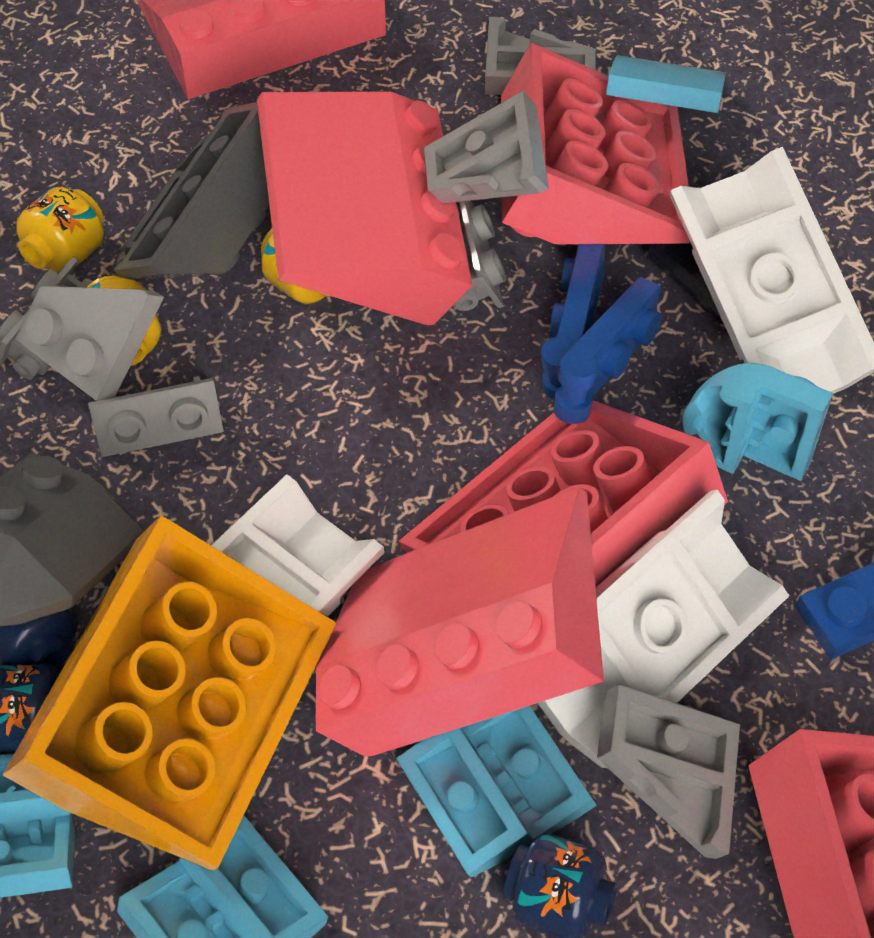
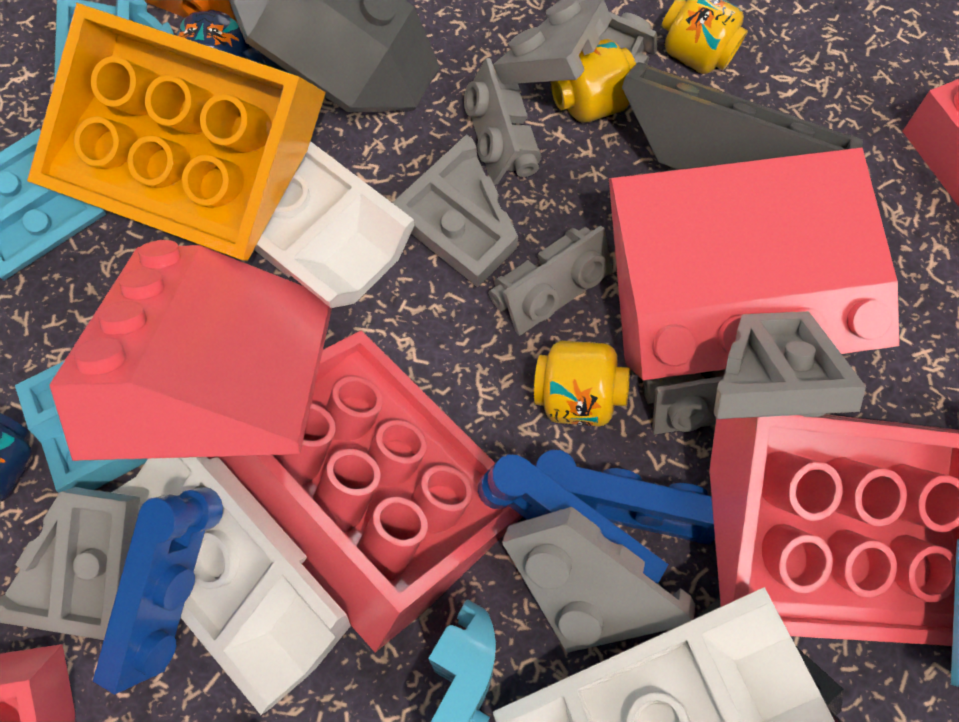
camera: 90 degrees right, 10 degrees up
none -> blue plate [93,487,223,695]
none -> light grey wing [392,134,518,287]
none -> light grey hinge [488,226,613,336]
none -> light grey wing [502,507,695,653]
none -> yellow head [534,341,630,427]

